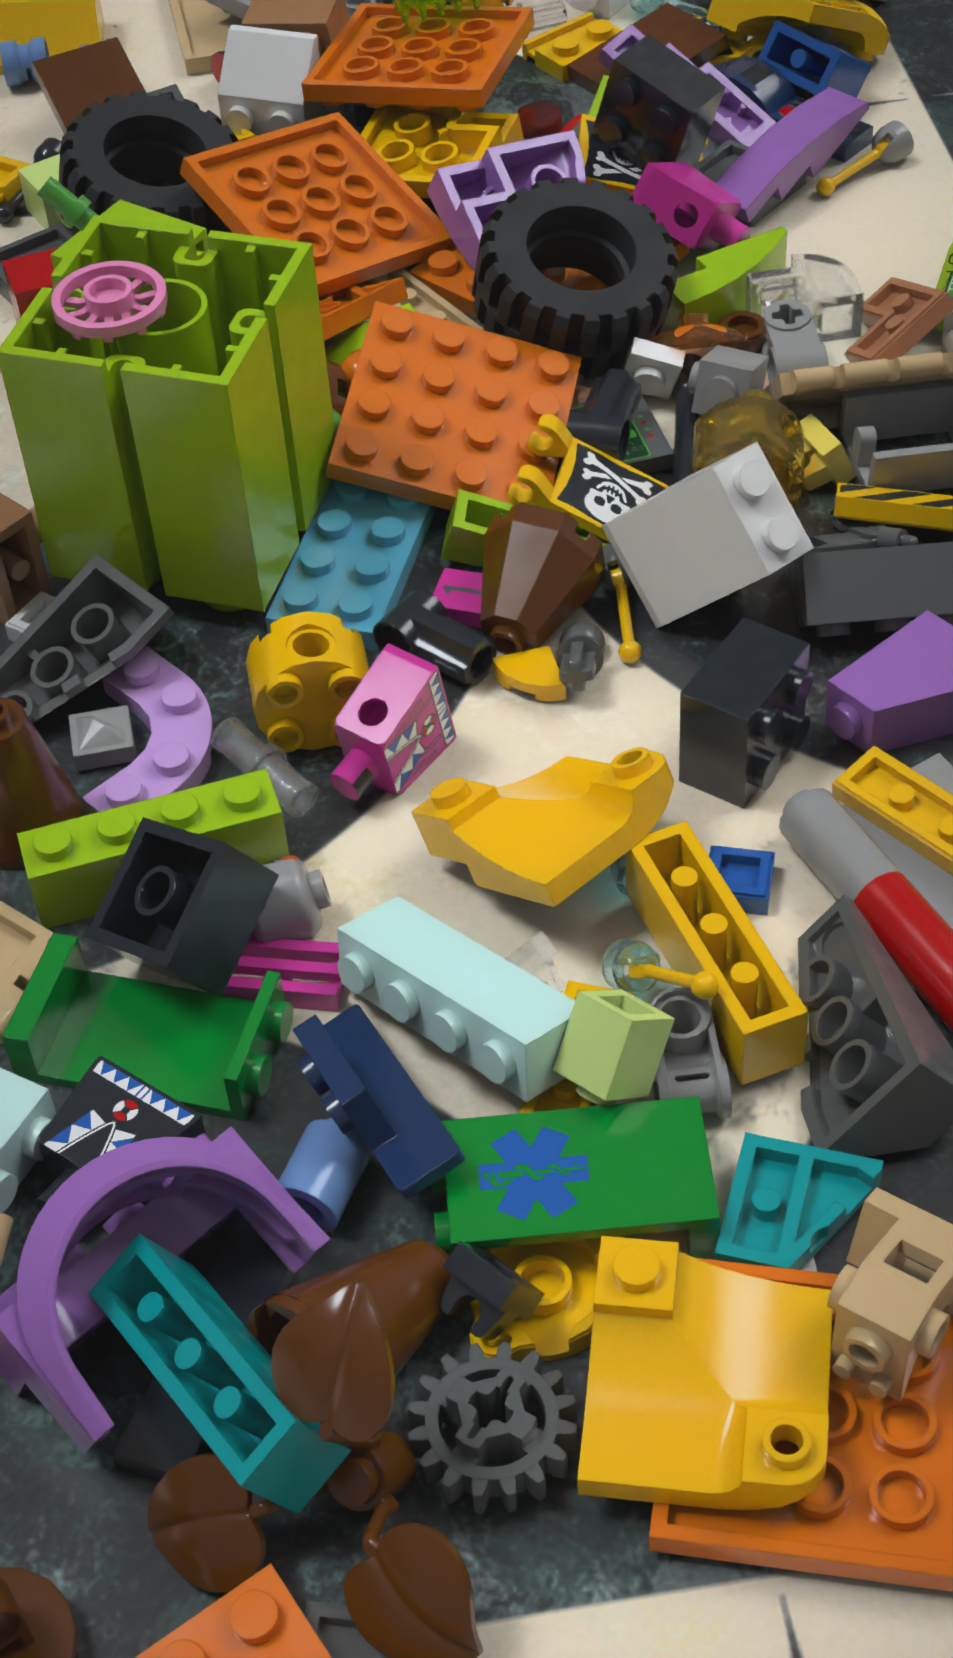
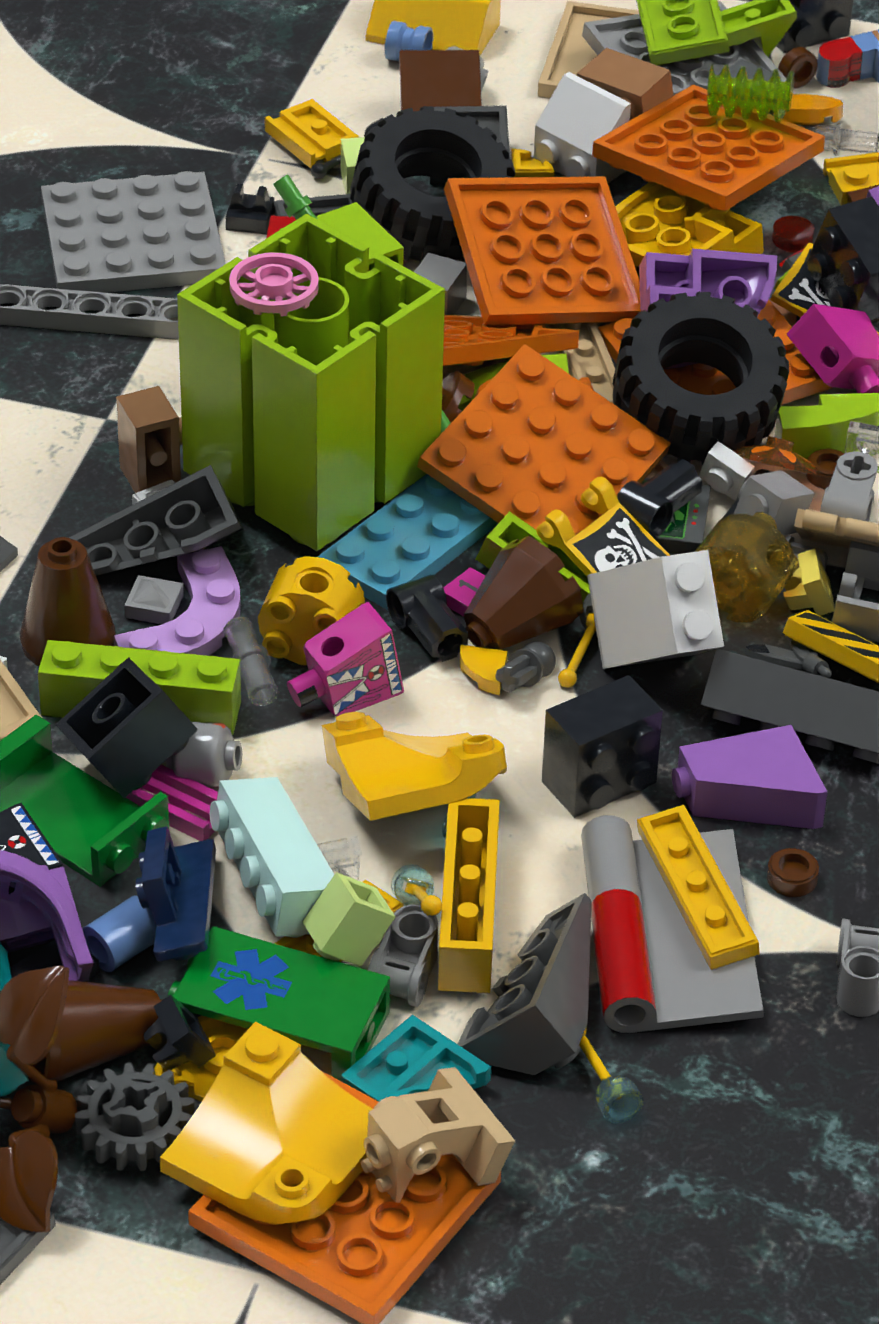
camera: 20 degrees right, 5 degrees down
blue tile [709,845,775,915] -> none

